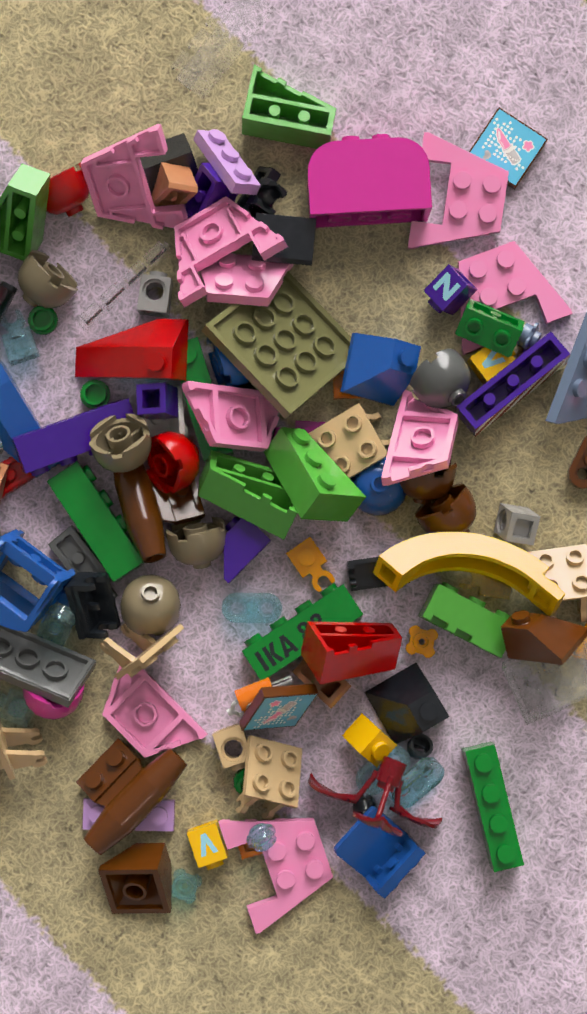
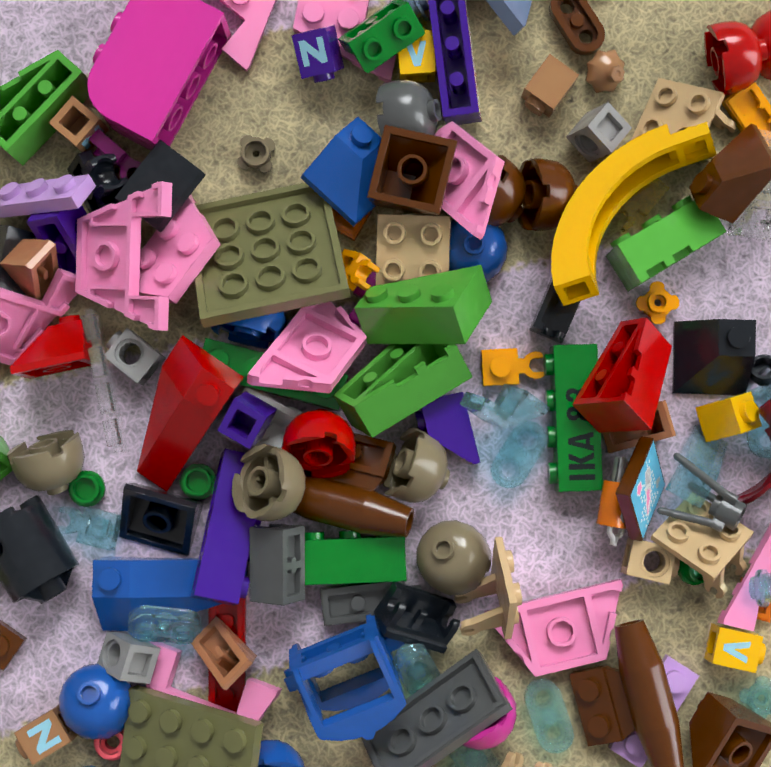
camera: 60 degrees left, 0 degrees up
none -> red slope [10,315,100,379]
none -> medium nougat brick [49,95,109,152]
none -> magenta plate [89,129,141,180]
none -> black slope [119,483,204,556]
none -> dark tan plate [237,135,275,173]
none -> dark grey hinge [249,524,305,606]
none -> light orange plate [342,248,380,291]
none -> reddish brown slope [367,125,458,215]
none -> clear light blue slope [460,384,550,428]
none -> medium nougat brick [521,54,579,118]
none -> clear light blue plate [524,678,574,753]
none -> medium nougat piece [586,49,625,93]
none -> dark grey plant [657,452,747,533]
none -> clear light blue slope [665,425,728,508]

